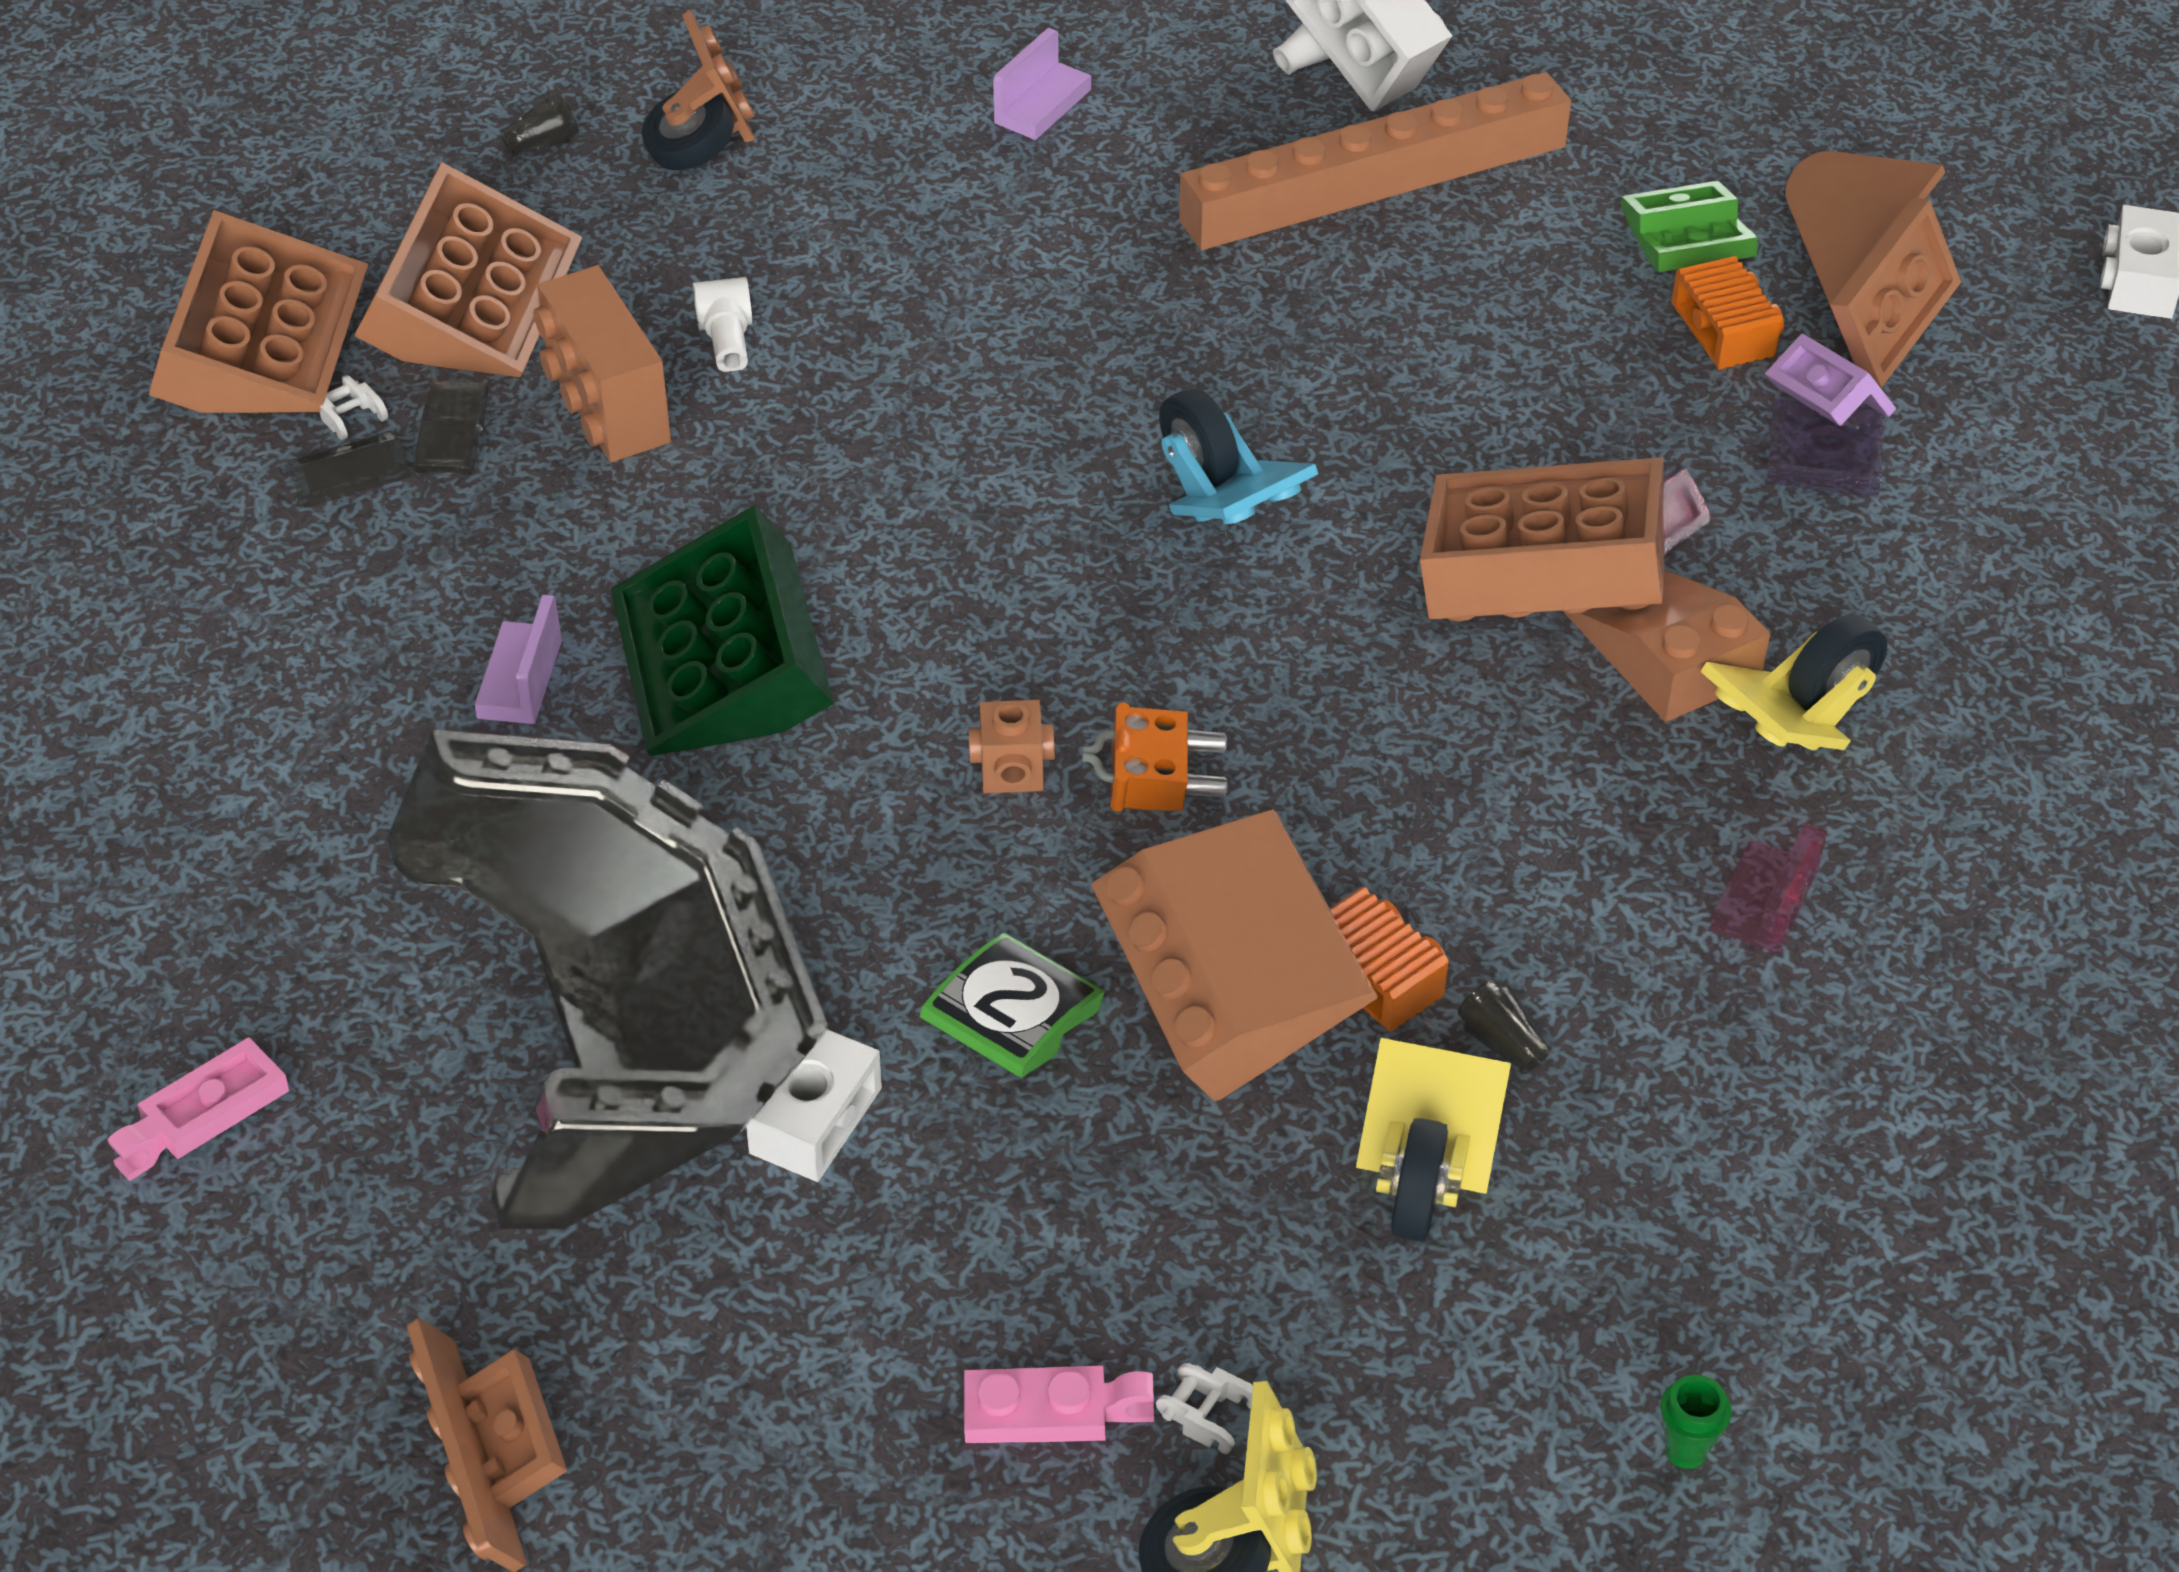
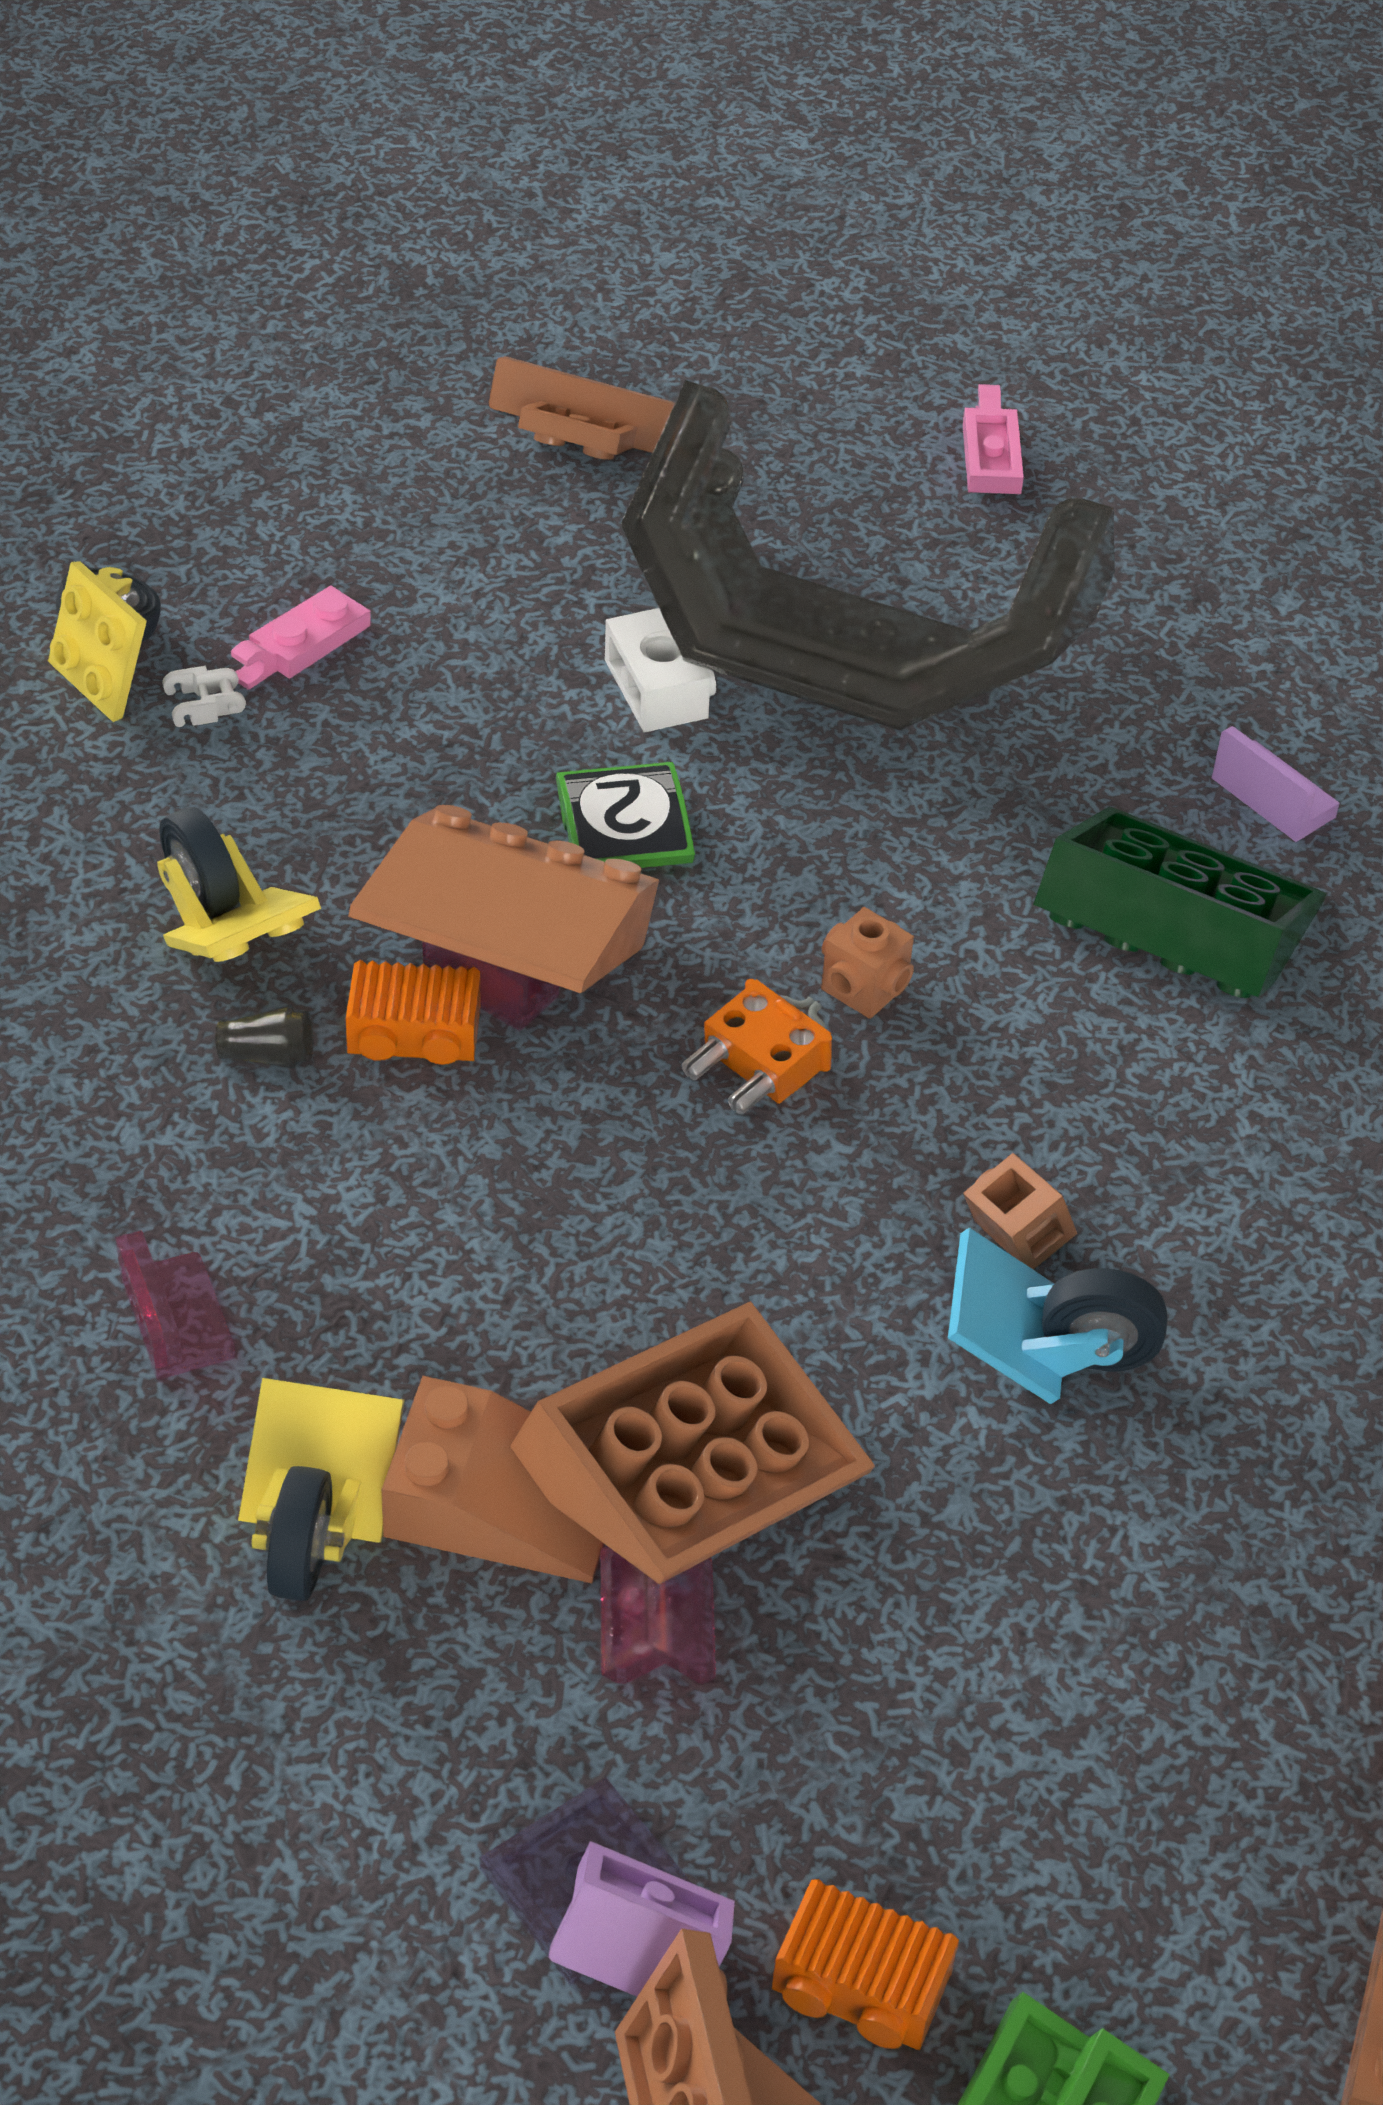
camera: 130 degrees right, 0 degrees up
none -> nougat brick [963,1153,1077,1269]

